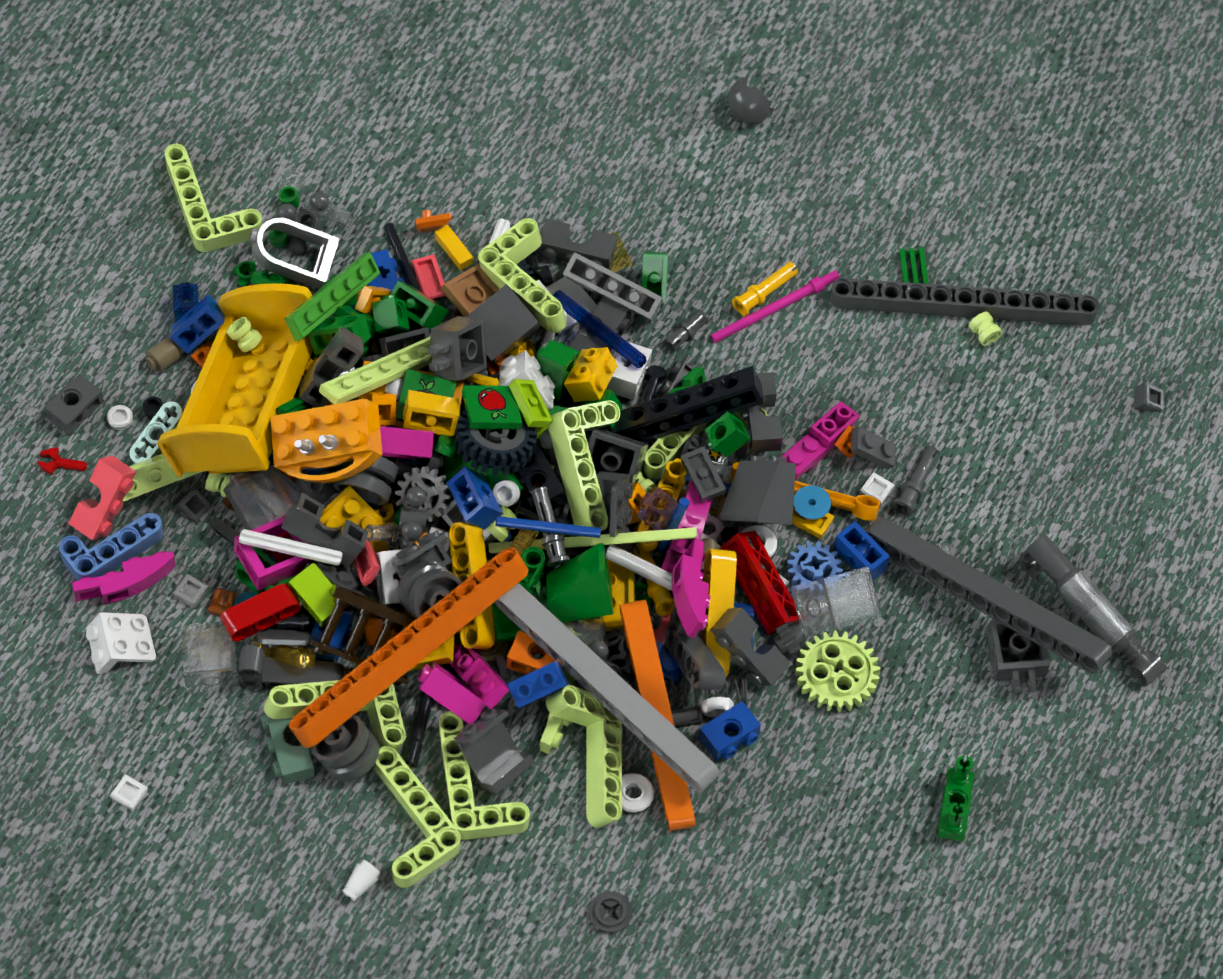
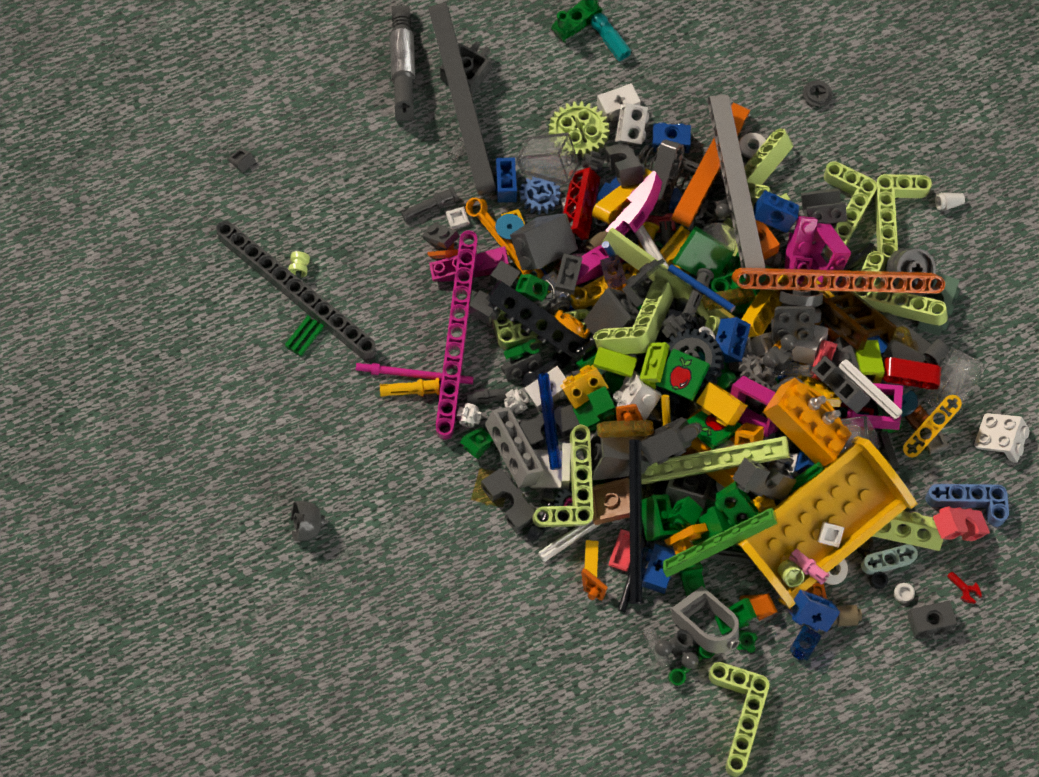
camera: 140 degrees left, 5 degrees up
dark pink slope [72,551,176,605] -> none
none -> dark pink beam [436,230,478,440]
none -> white gear [457,403,481,428]
none -> white gear [504,388,529,414]
none -> light orange tile [555,310,590,339]
none -> black pin [576,335,597,359]
none -> teal piece [591,13,631,61]
none -> lime panel [593,347,637,378]
none -> clear yellow beam [596,420,654,438]
none -> white brick [597,83,641,122]
none -> white brick [615,103,649,146]
none -> orange piece [616,404,648,431]
none -> black axle [628,439,645,604]
none -> dark grey gear [662,314,686,338]
none -> bright pink pin [789,549,829,585]
none -> white tile [818,522,844,547]
none -> yellow beam [903,395,962,458]

